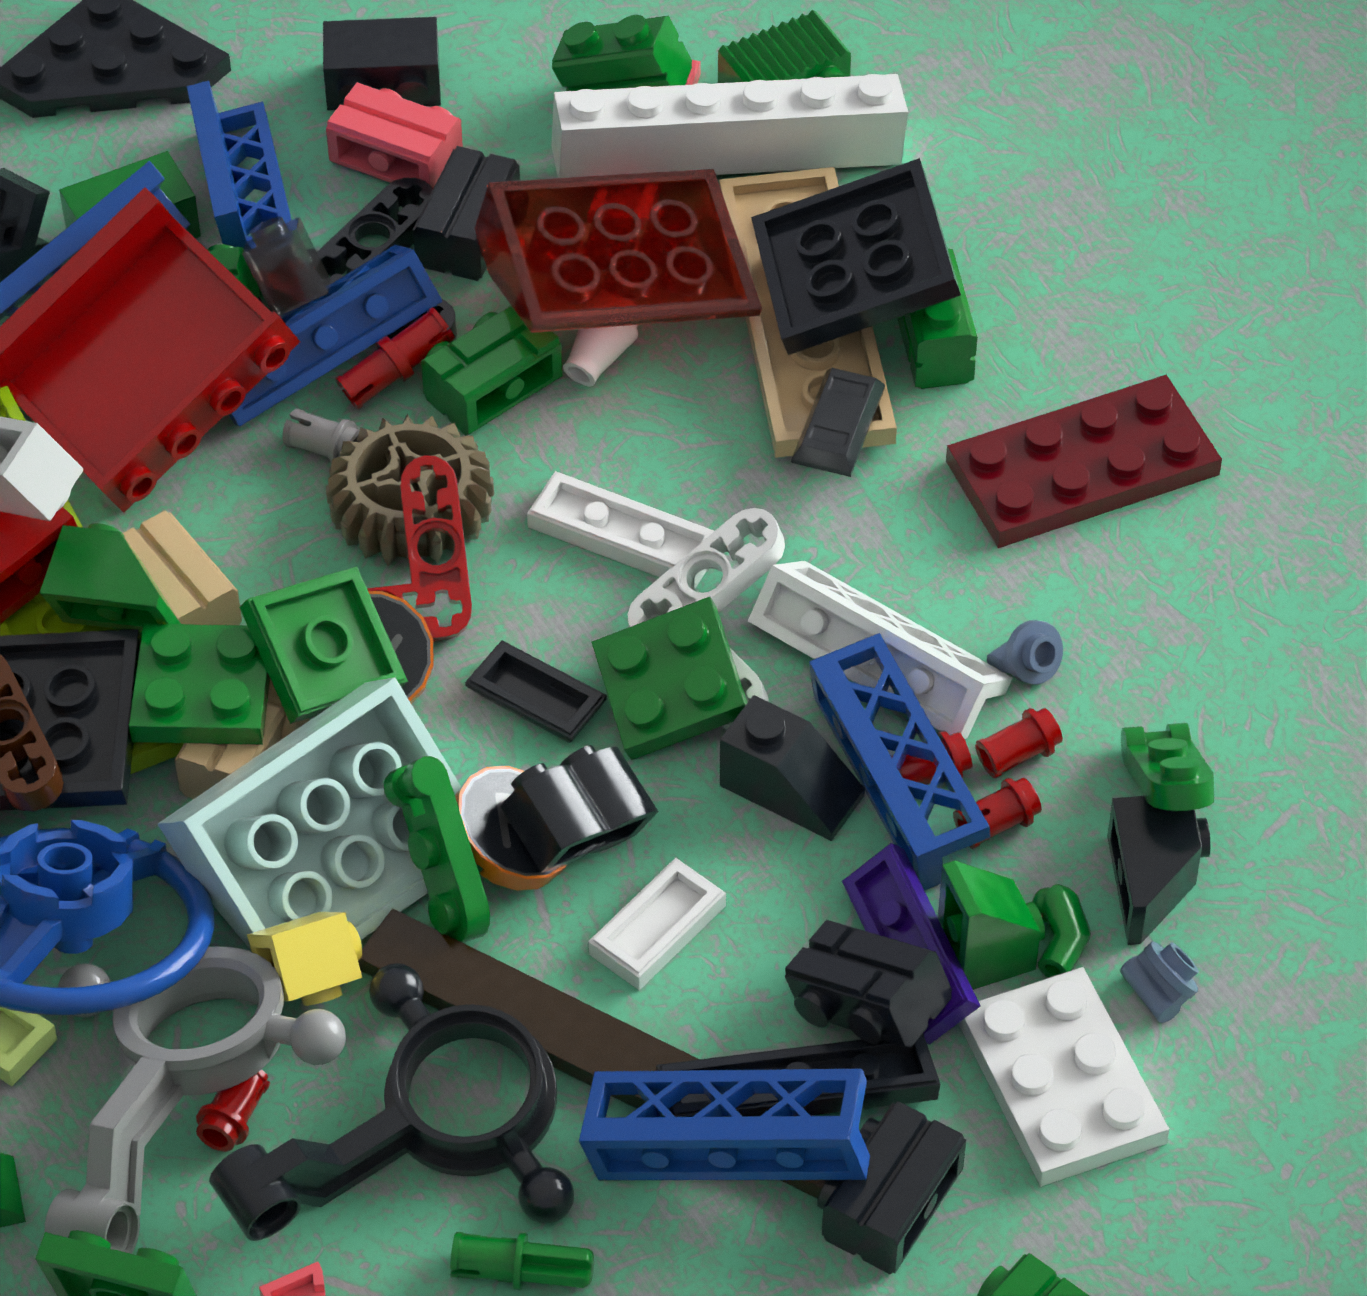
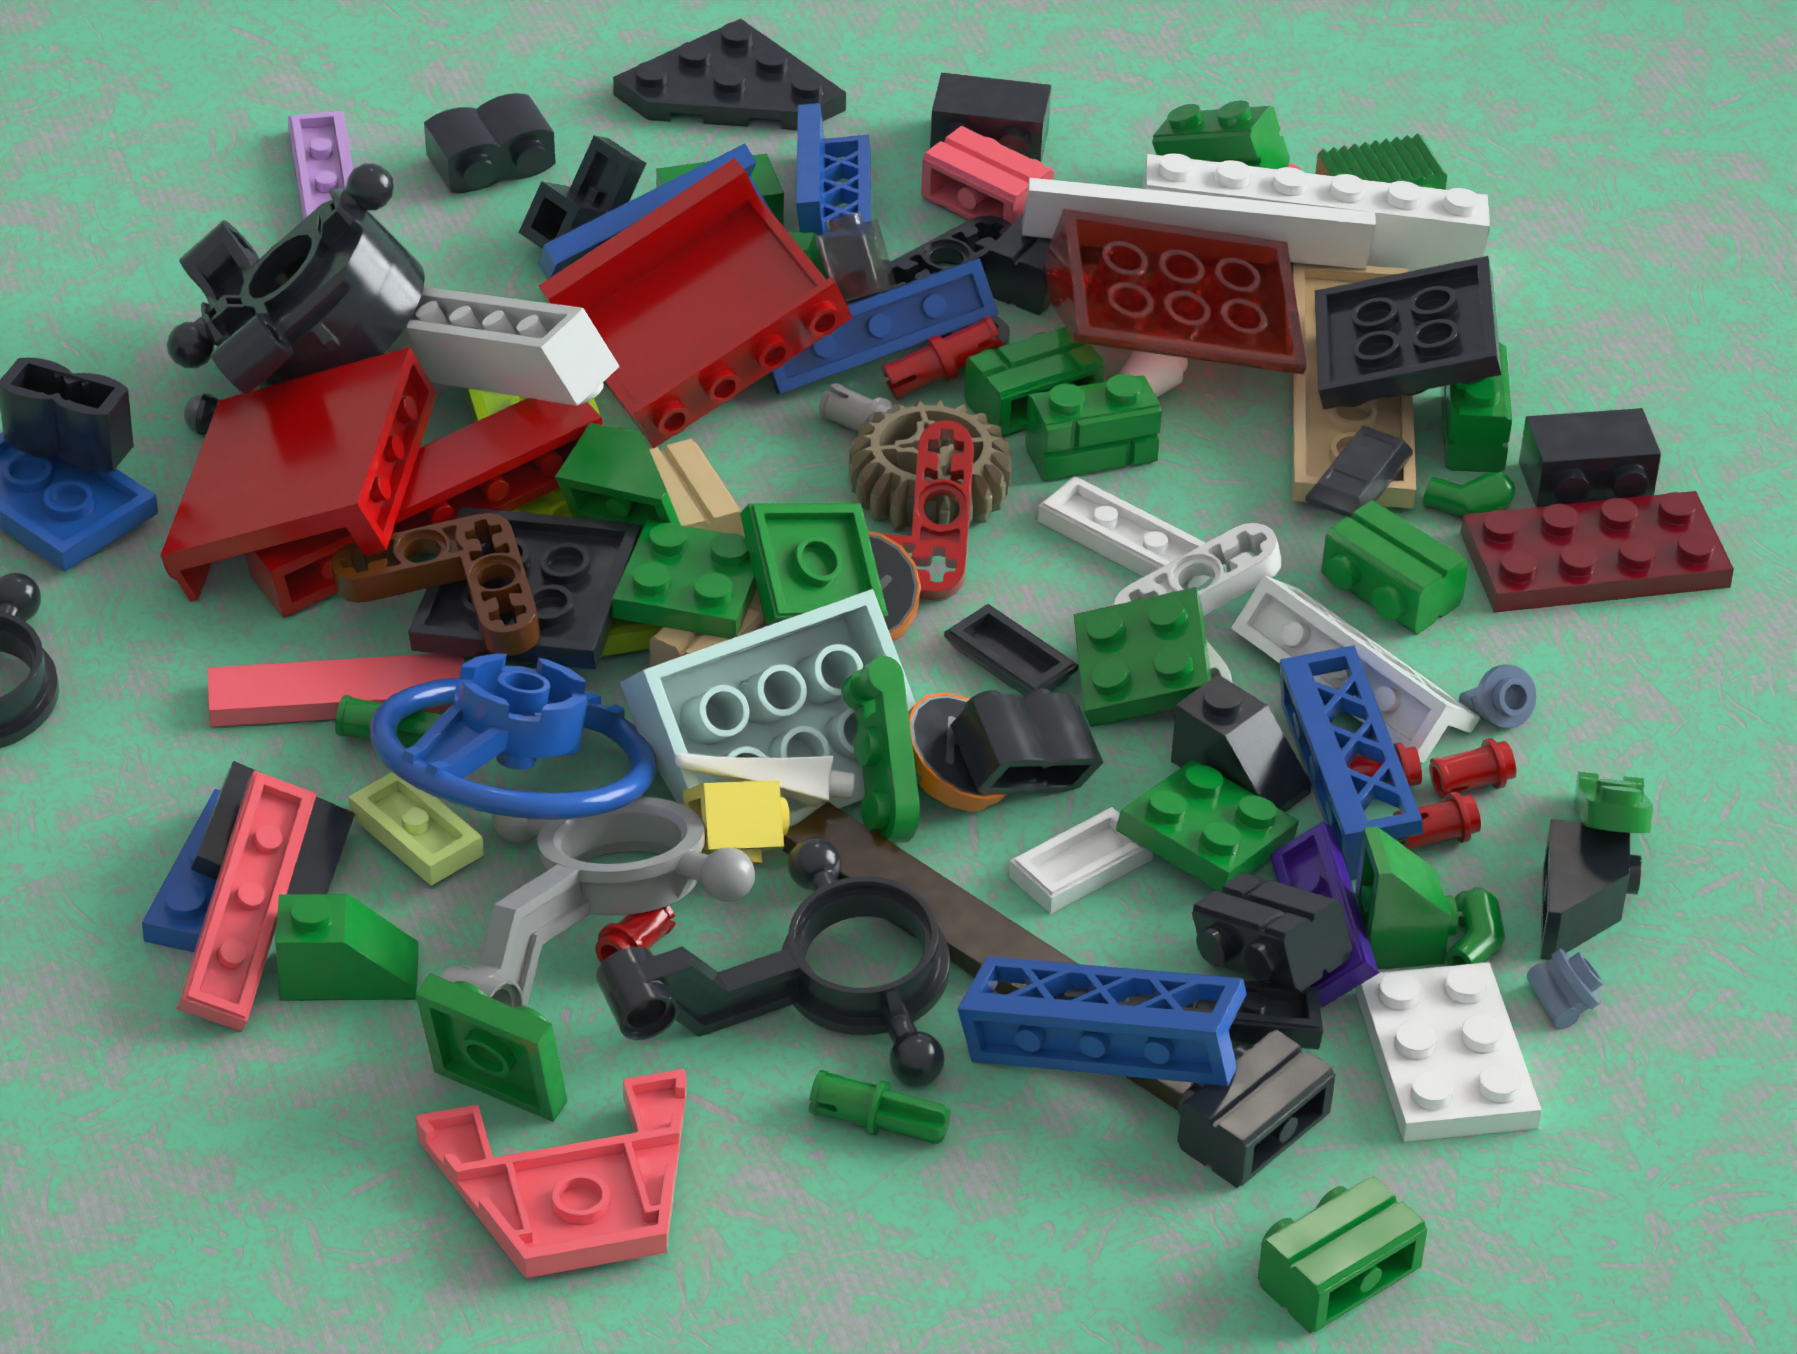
camera: 10 degrees right, 10 degrees down
none -> white piece [674,753,855,808]
none -> white tile [1022,178,1376,270]
none -> green brick [1025,374,1162,481]
none -> green plate [1116,759,1299,892]
none -> green brick [1321,500,1468,635]
none -> green arm [1423,471,1515,518]
none -> black brick [1519,408,1661,507]

